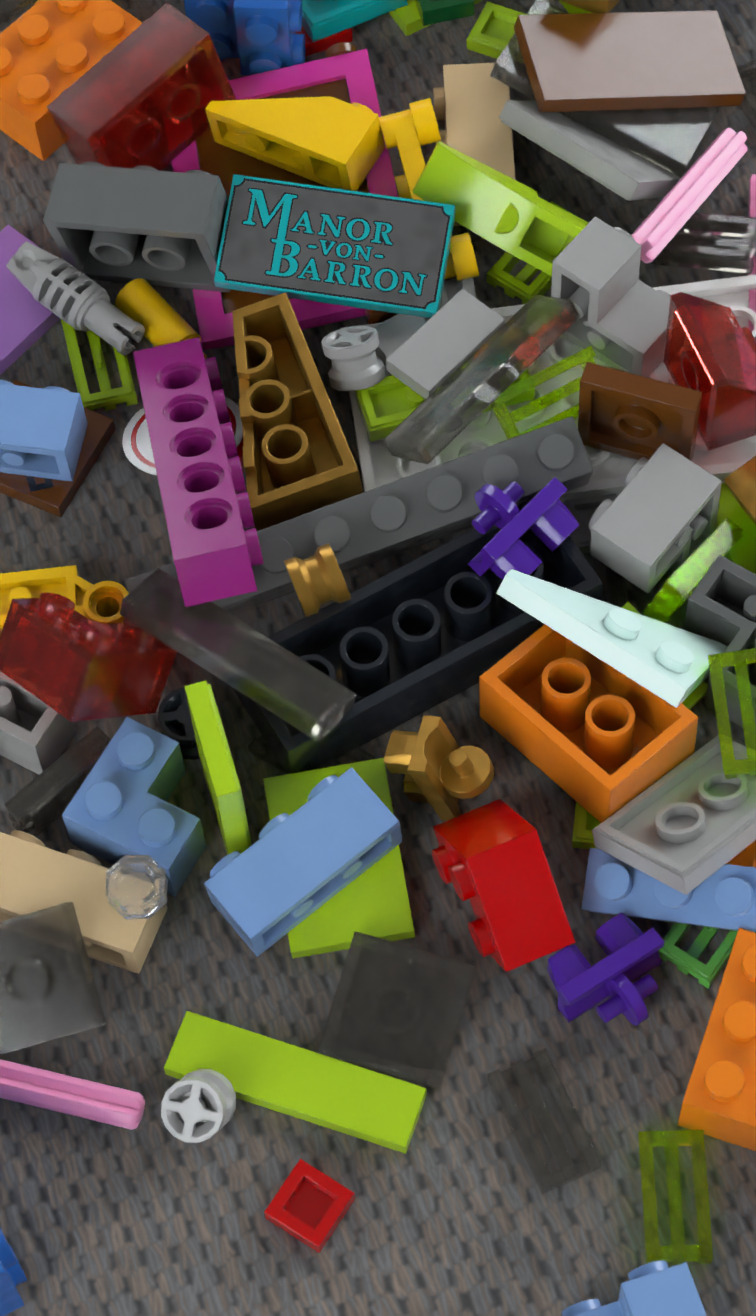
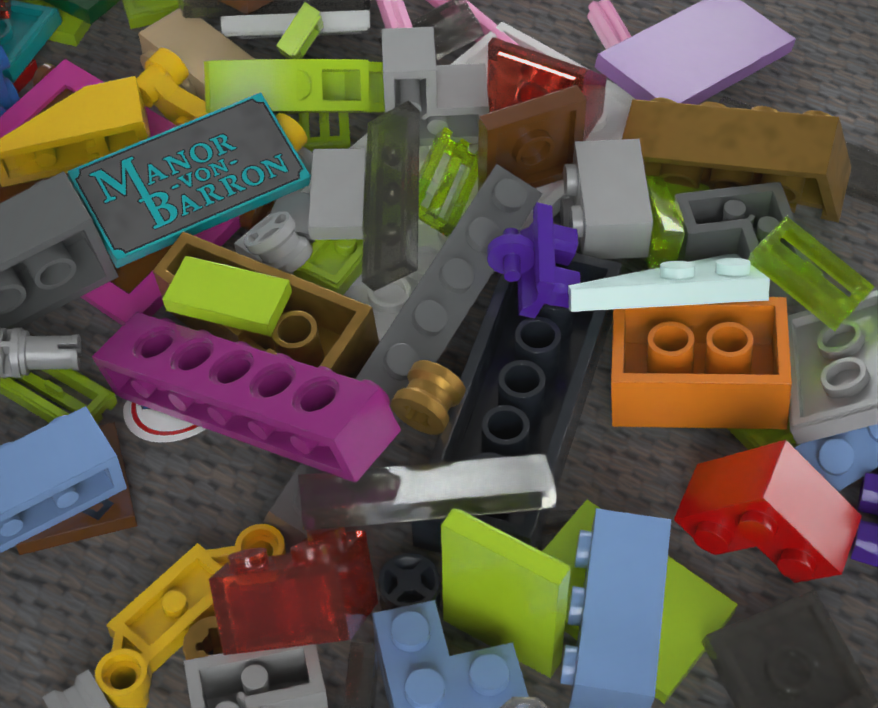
camera: 45 degrees left, 10 degrees down
yellow cylinder [115,278,207,359] -> none
pearl gold hips [384,715,494,821] -> none
none -> lime tile [162,256,292,337]
none -> lime tile [276,2,324,59]

